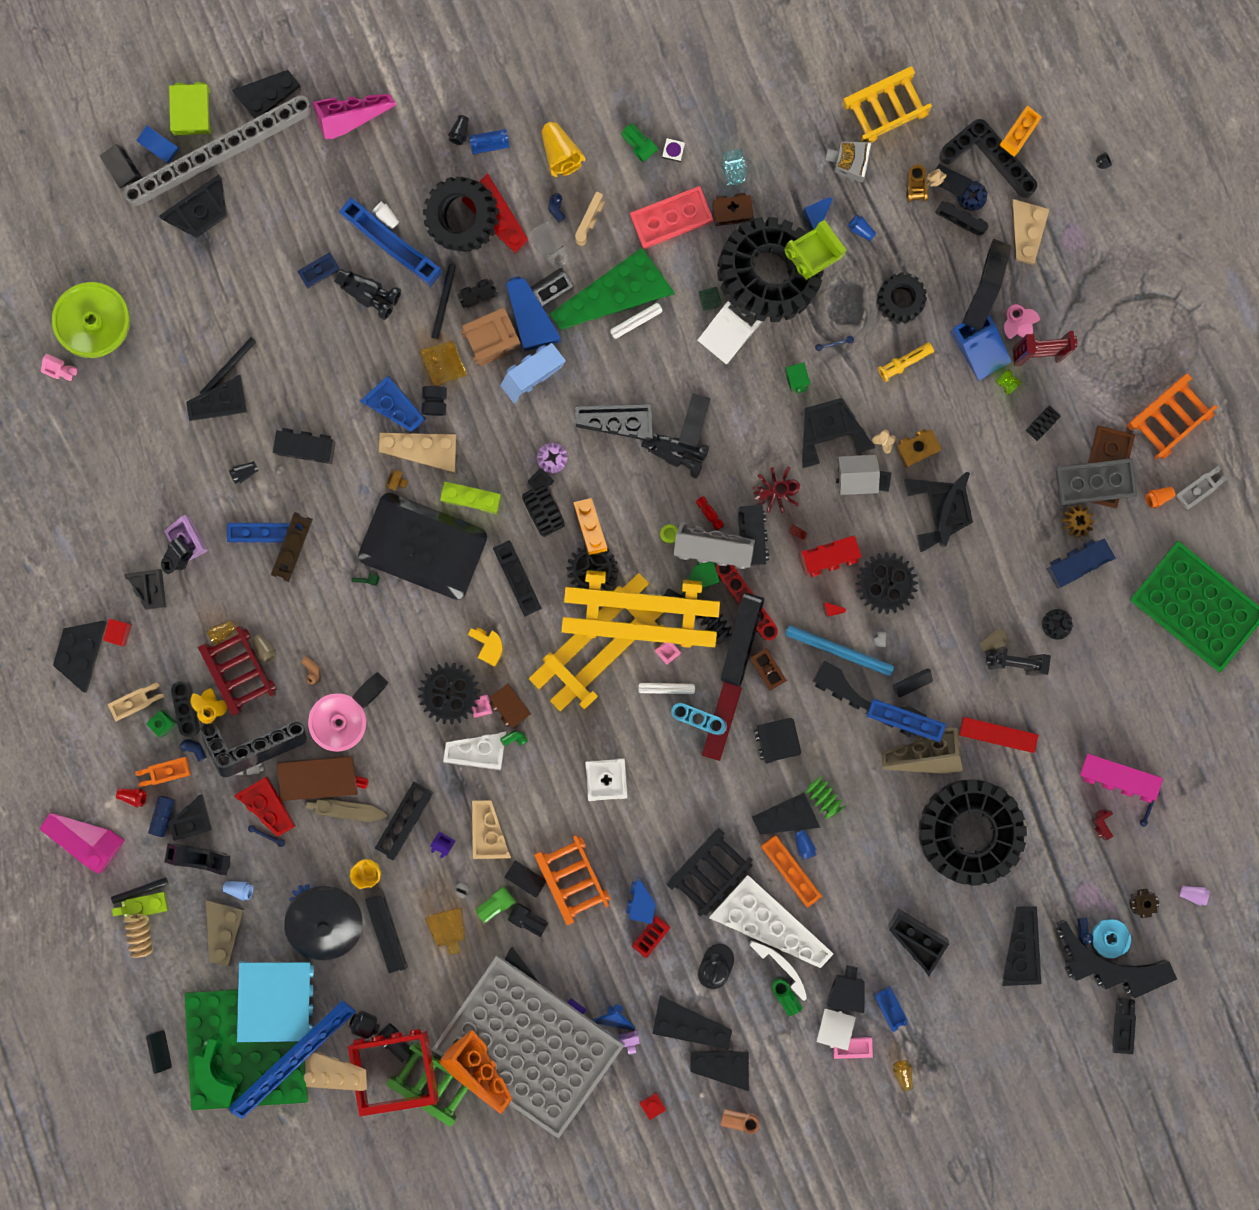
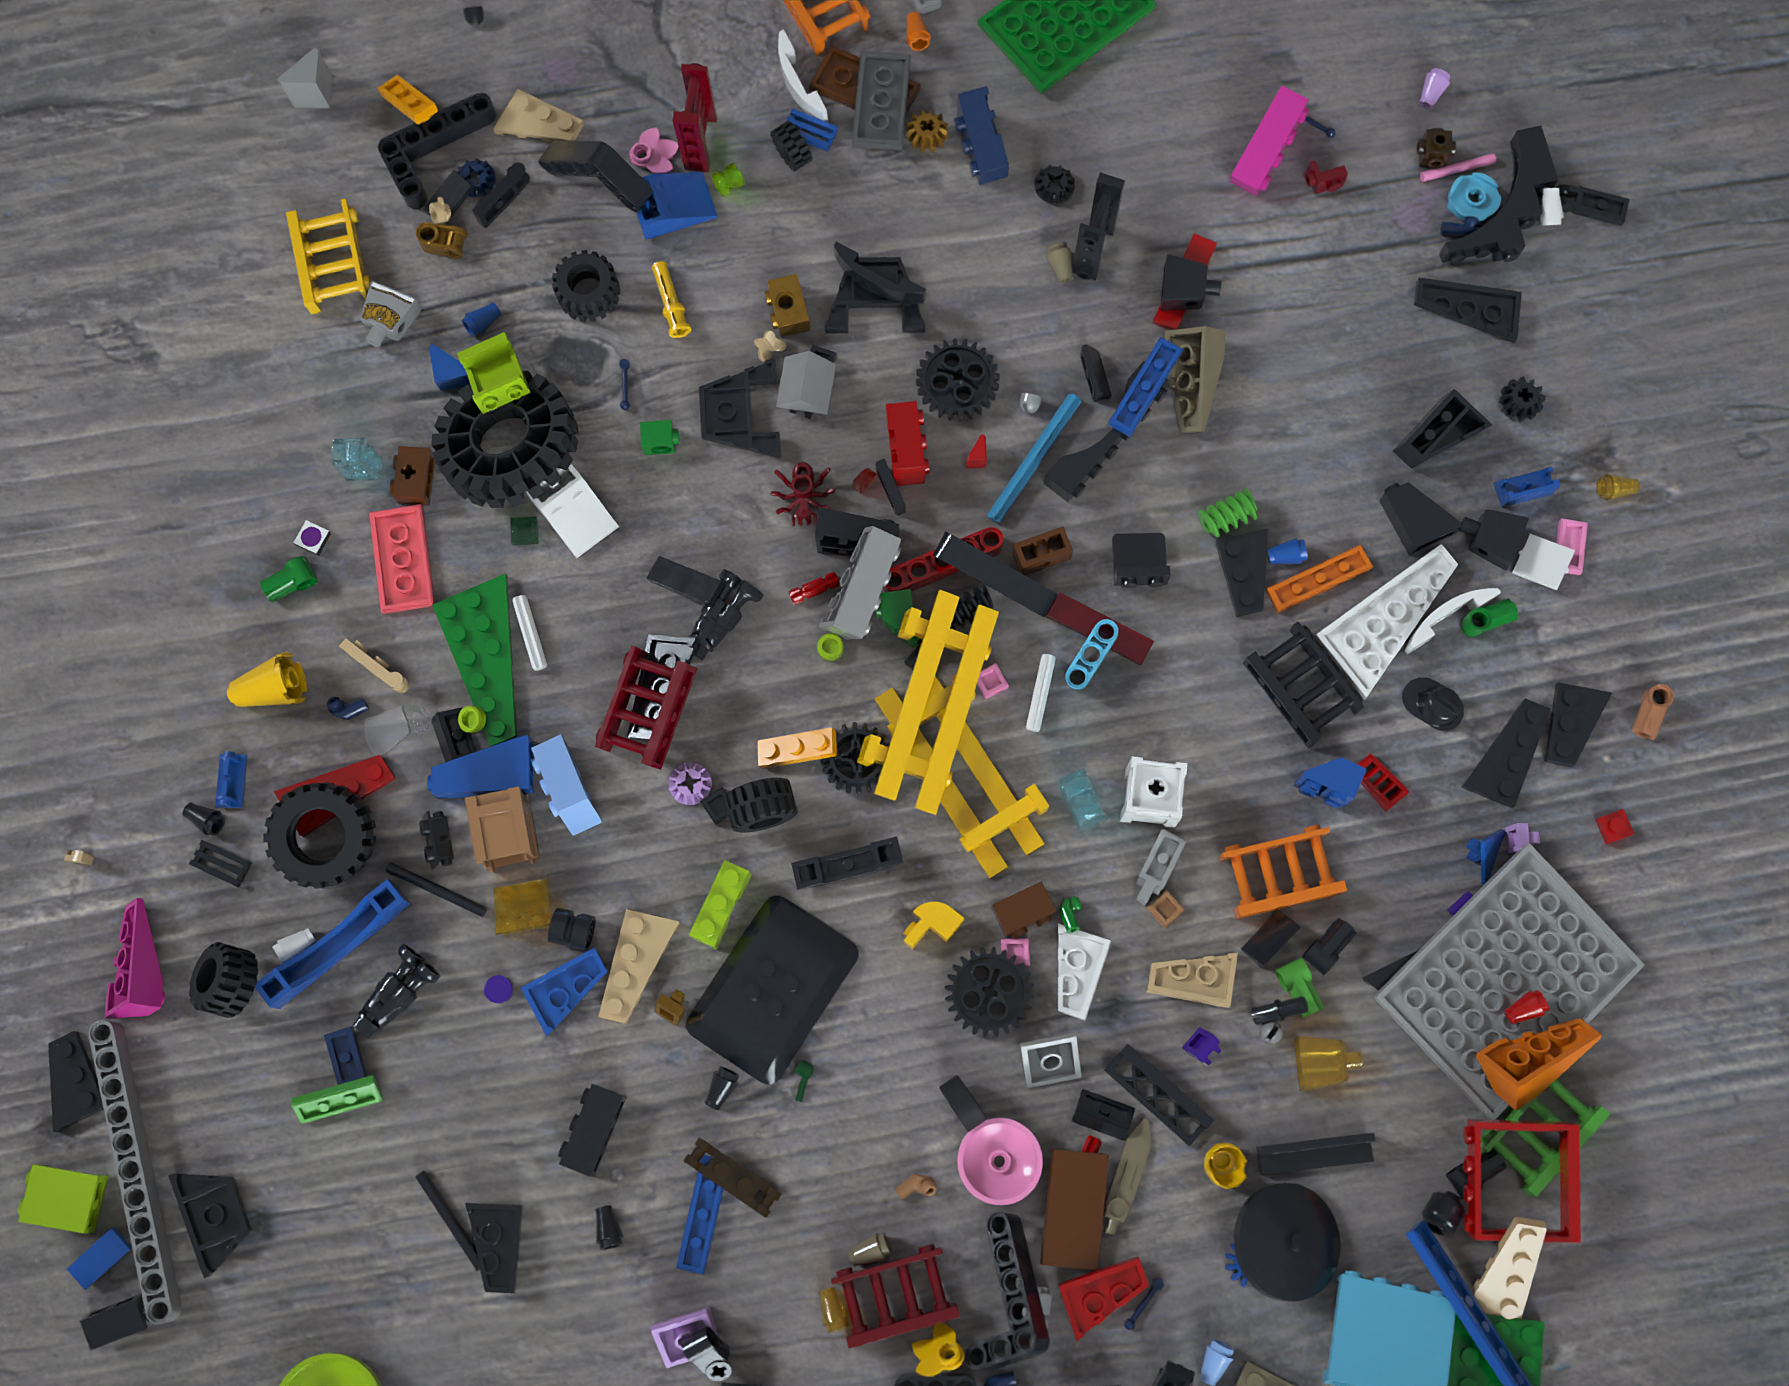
camera: 75 degrees left, 10 degrees down
black tyre [919,779,1027,886] -> none
none -> tan tile [64,850,94,866]
none -> black tile [189,840,252,887]
none -> black tyre [189,942,258,1018]
none -> light grey slope [277,47,333,108]
none -> bright green tile [291,1075,383,1124]
none -> lime tile [458,706,486,733]
none -> dark purple tile [484,975,513,1004]
none -> dark red fence [594,645,697,770]
none -> black cone [705,1066,739,1110]
none -> white slope [778,30,828,122]
none -> blue tile [786,108,838,152]
none -> black tile [875,459,906,516]
none -> light grey slope [1018,1033,1082,1089]
none -> clear light blue brick [1057,769,1106,834]
none -> black slope [1072,1089,1135,1140]
none -> light grey hinge [1136,828,1187,905]
none -> medium nougat tile [1146,889,1185,929]
none -> black torso [1160,254,1221,311]
none -> black axle [1251,996,1308,1025]
none -> black slope [1379,482,1462,555]
none -> bright pink bar [1420,153,1496,182]
none -> black gear [1498,376,1546,422]
none -> red cone [1503,990,1549,1025]
none -> white cone [1538,188,1564,225]

